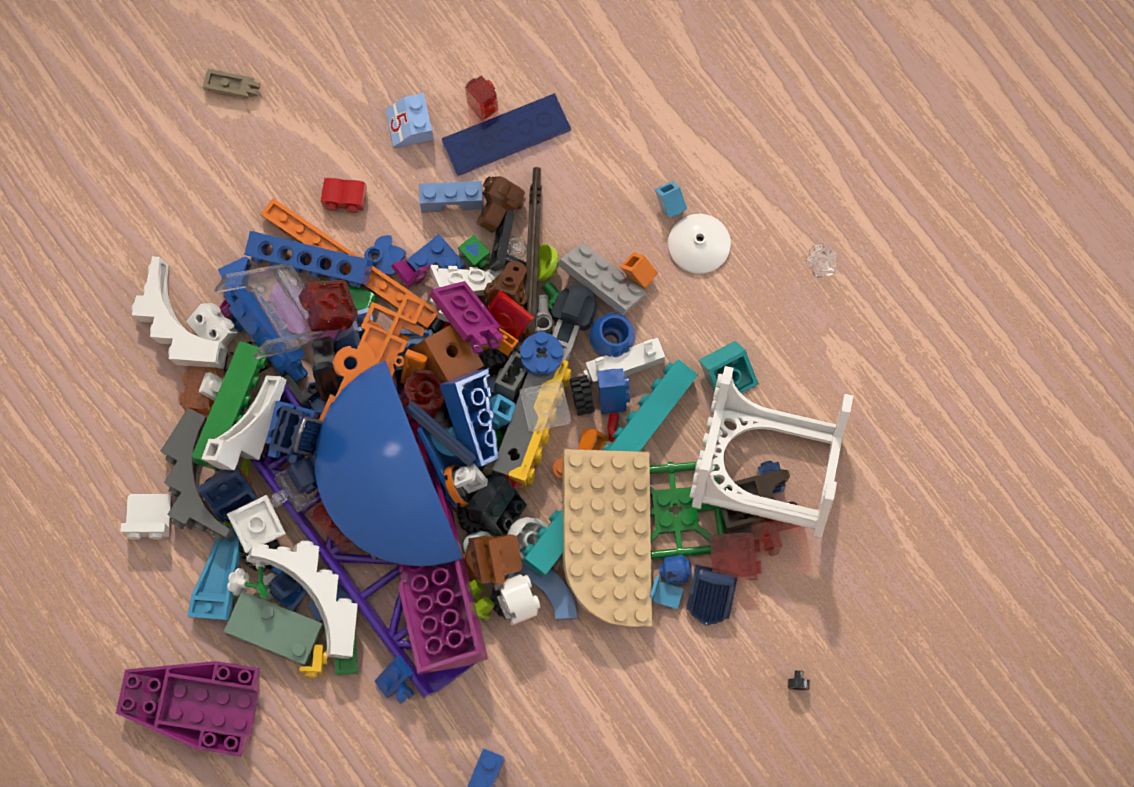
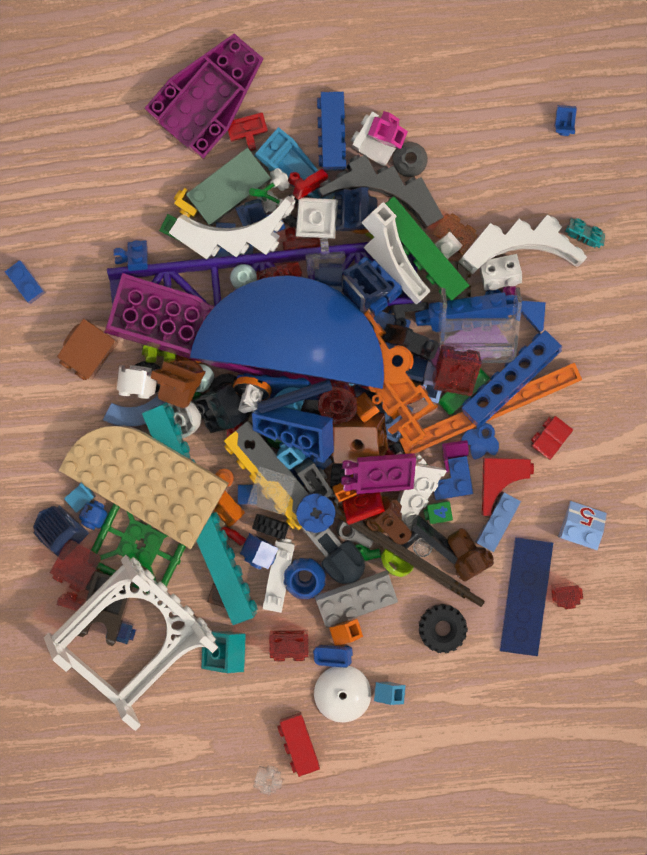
camera: 120 degrees right, 15 degrees up
none -> dark orange brick [57,318,119,380]
none -> reddish brown tile [207,583,225,608]
none -> red plate [228,112,268,151]
none -> light aqua brick [230,264,257,289]
none -> blue slope [238,484,257,504]
none -> clear red piece [269,630,309,662]
none -> red brick [277,712,320,777]
none -> clear red piece [282,228,321,250]
none -> red piece [288,169,328,200]
none -> blue piece [313,645,353,668]
none -> blue wedge [317,92,346,172]
none -> dark pink brick [368,111,408,149]
none -> dark grey piece [393,142,428,177]
none -> black tyre [419,604,468,654]
none -> red arch [482,458,534,516]
none -> blue bracket [554,105,577,136]
none -> teal hinge [565,218,605,248]

